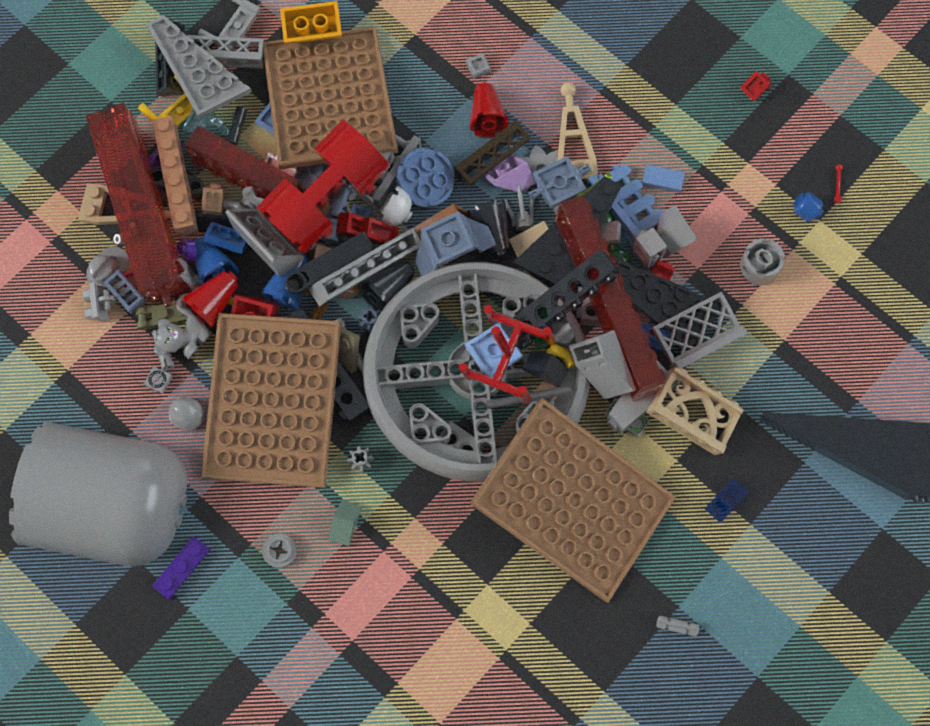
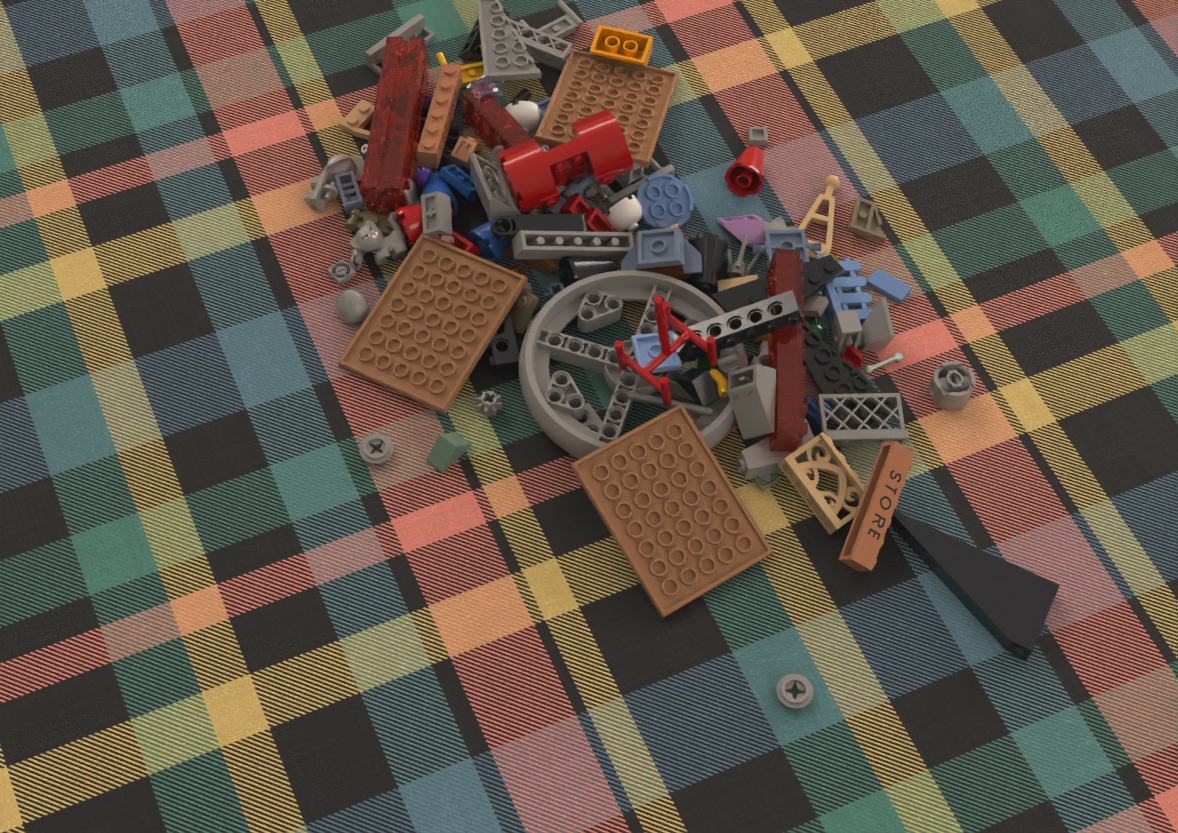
camera: 20 degrees right, 15 degrees down
light grey cylinder [9,422,187,566] -> none
dark purple plate [152,536,211,600] -> none
dark brown fence [455,121,531,186] -> none
light grey axle [656,616,699,636] -> none
clear blue slope [705,478,749,523] -> none
red bracket [740,71,772,102] -> none
blue head [793,192,824,222] -> none
red hinge [833,164,843,204] -> none
none -> light grey fence [365,13,436,77]
none -> light grey hinge [421,191,453,238]
none -> tile [471,75,497,99]
none -> white cylinder [503,101,541,137]
none -> light grey gear [776,674,813,710]
none -> nougat brick [839,441,915,572]
none -> dark tan wing [848,197,886,243]
none -> light aqua hinge [865,353,903,373]

